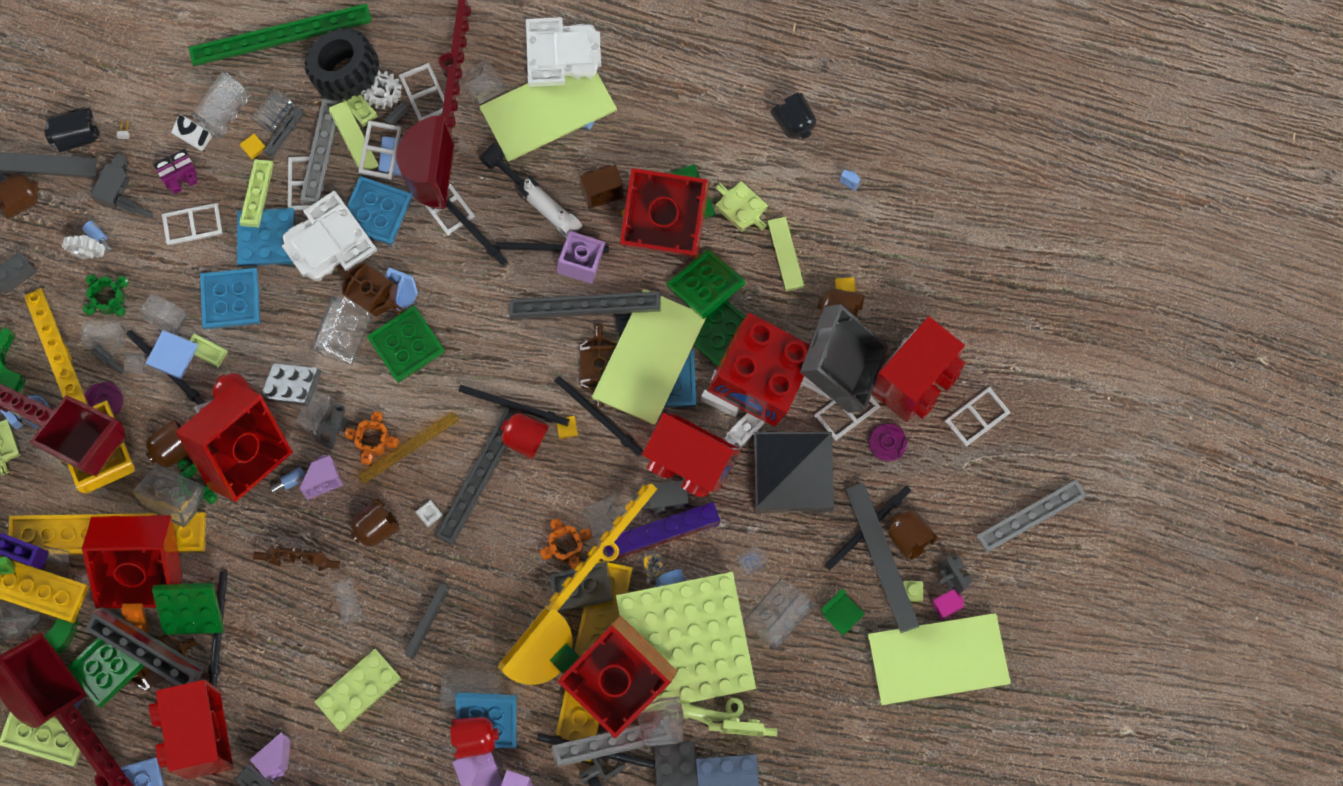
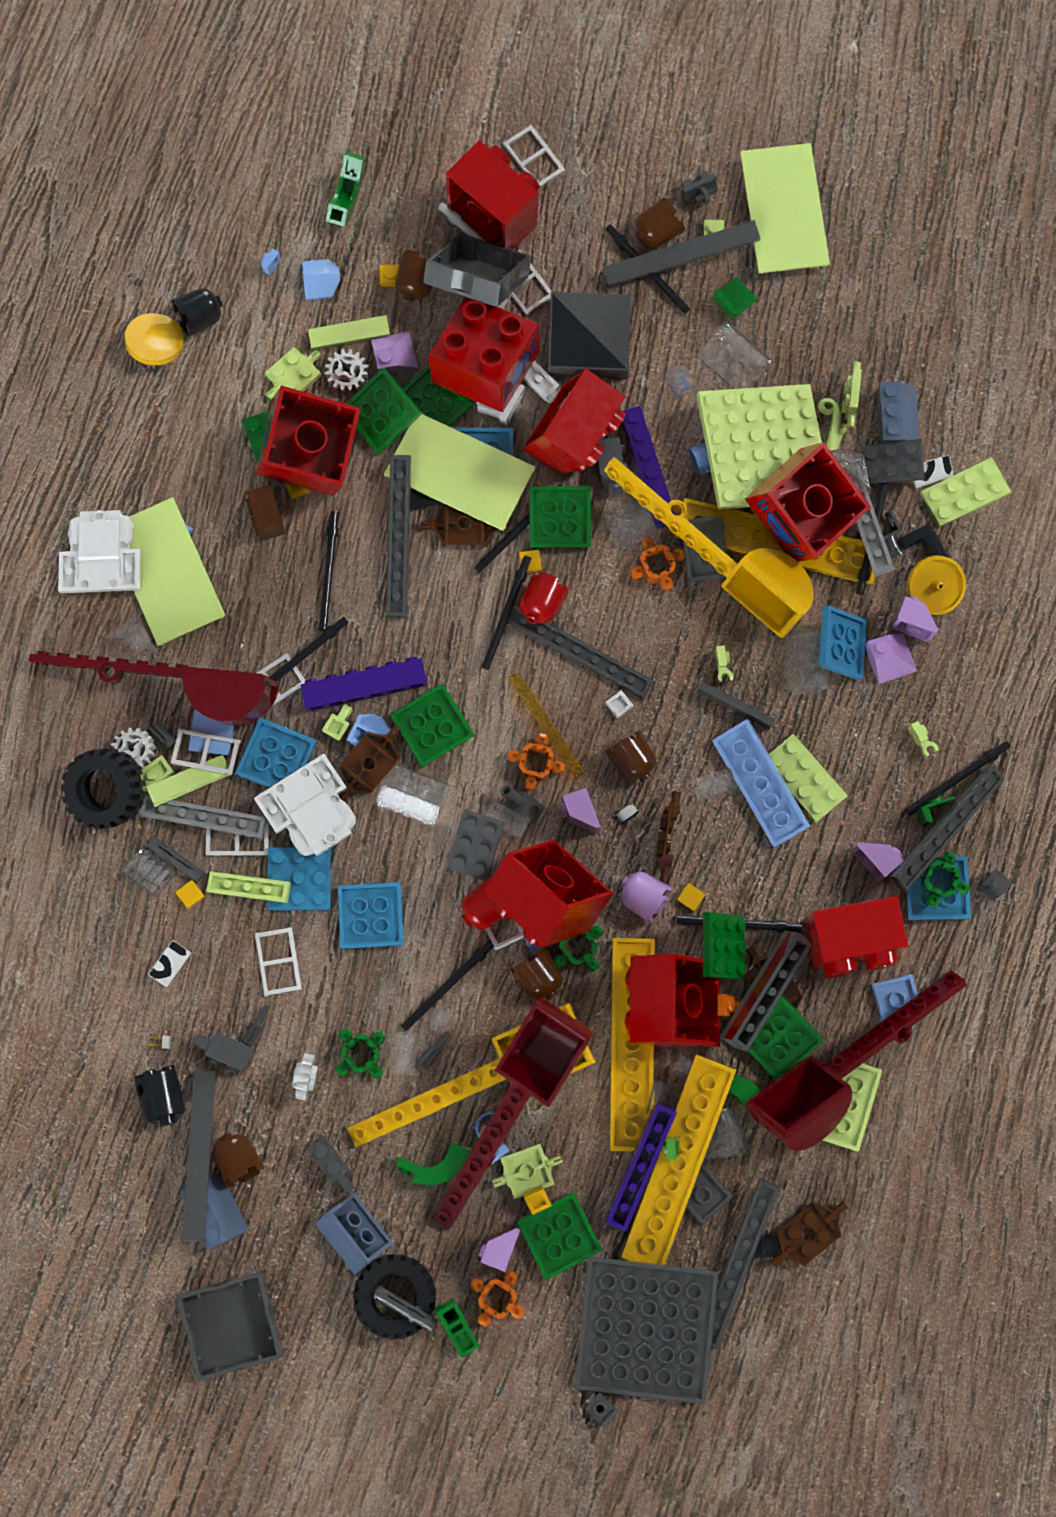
camera: 90 degrees left, 5 degrees up
light blue piece [82,220,112,252] -> none
magenta tile [85,382,123,417] -> none
clear slope [133,464,205,527] -> none
clear brick [140,292,188,334] -> none
light blue tile [145,330,198,379] -> none
magenta hips [153,149,198,194] -> none
green plate [188,3,372,67] -> none
yellowish green tile [190,333,228,368] -> none
clear slope [192,70,249,139] -> none
light blue piece [270,467,305,493] -> none
white window [399,63,444,121] -> none
red cylinder [450,717,499,760] -> none
white piece [479,143,582,239] -> none
green sticker [550,643,580,674] -> none
lavender slope [557,231,606,284] -> none
clear brick [641,551,665,583] -> none
magenta tile [868,423,908,462] -> none
dark pink brick [931,589,964,620] -> none
light grey plate [976,479,1087,553] -> none
none -> yellow piece [125,313,184,365]
none -> dark purple brick [300,657,427,712]
none -> light blue slope [302,259,340,300]
none -> yellowish green plate [322,704,353,742]
none -> white gear [325,349,368,393]
none -> green arch [326,152,365,227]
none -> lavender slope [371,331,418,375]
none -> green plate [529,486,591,548]
none -> white piece [616,803,639,824]
none -> lavender cylinder [620,871,673,924]
none -> yellow tile [676,883,706,912]
none -> light blue plate [712,719,811,848]
none -> yellowish green plate [715,645,733,683]

